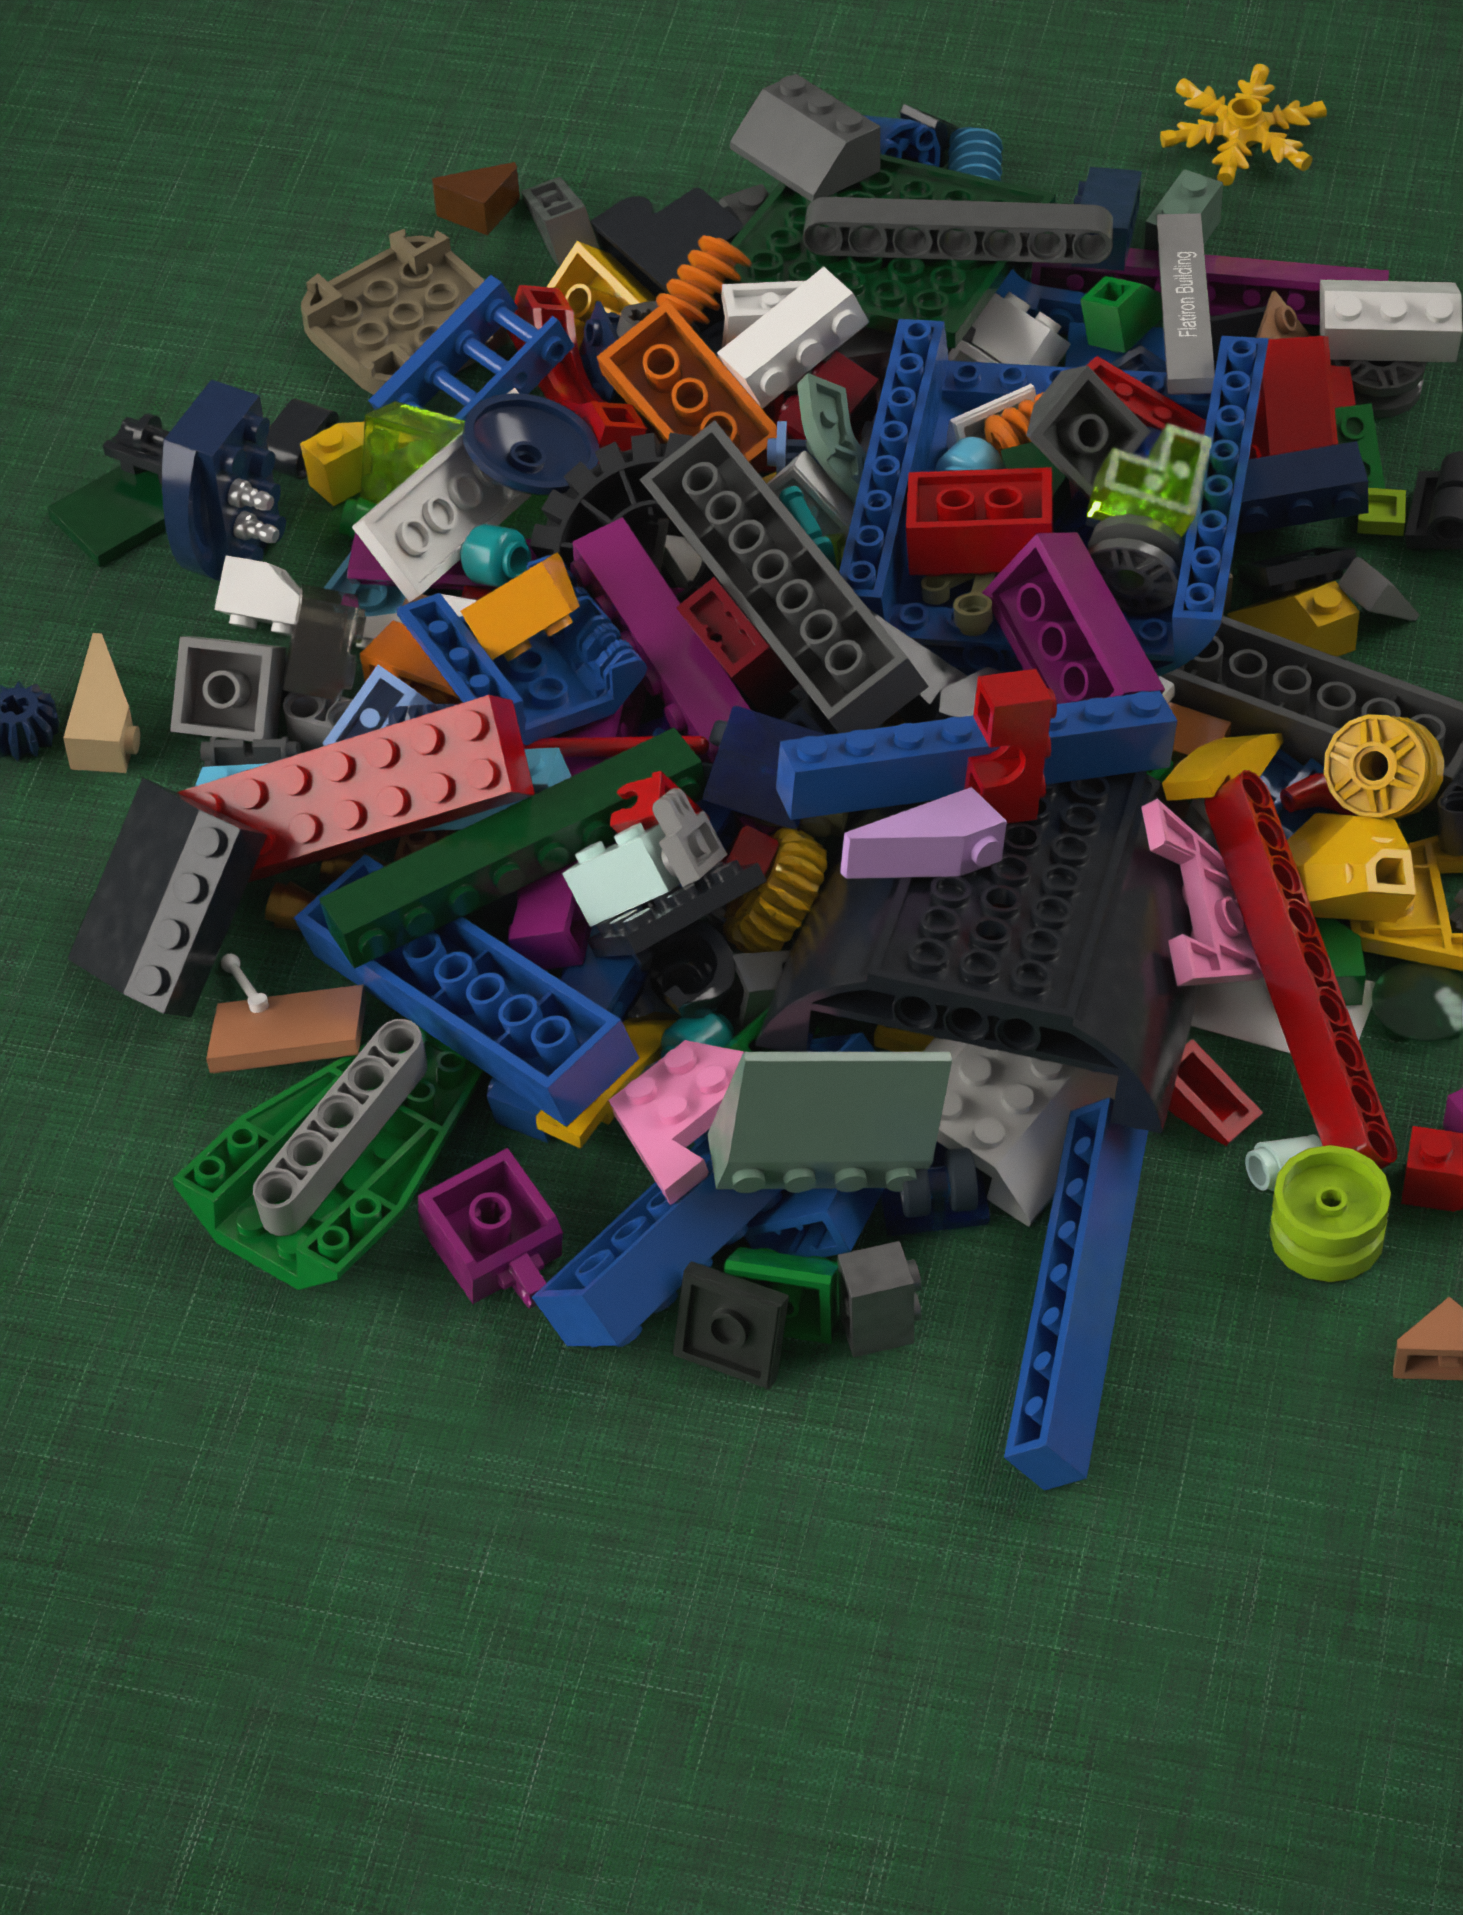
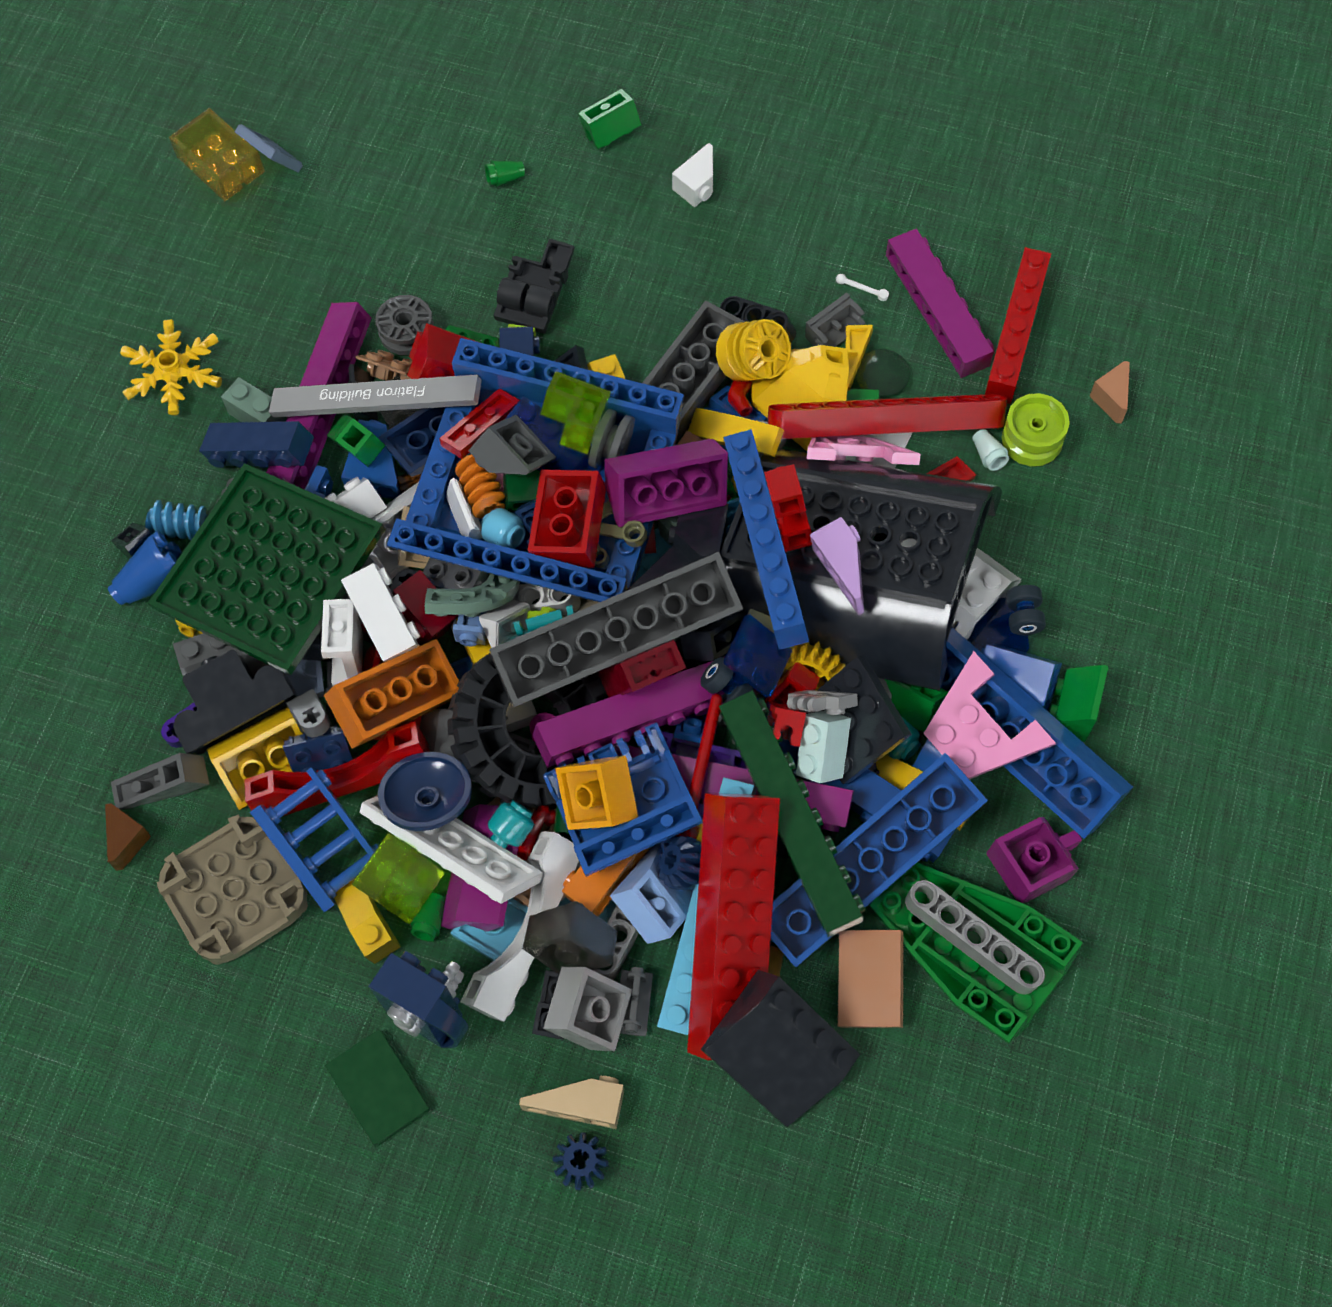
camera: 85 degrees left, 15 degrees up
black hips [103,413,169,484] -> none
white hinge [221,953,269,1013] -> none
black beam [267,398,339,480] -> none
orange piece [656,235,752,336] -> none
pearl dark grey tile [673,1261,789,1389] -> none
sand green slope [707,1052,952,1193] -> none
dark grey slope [730,74,880,202] -> none
dark grey beam [803,197,1114,264] -> none
flat silver brick [838,1241,922,1357] -> none
blue brick [1004,1097,1148,1491] -> none
white slope [1320,280,1462,362] -> none
light grey slope [1338,557,1419,621] -> none

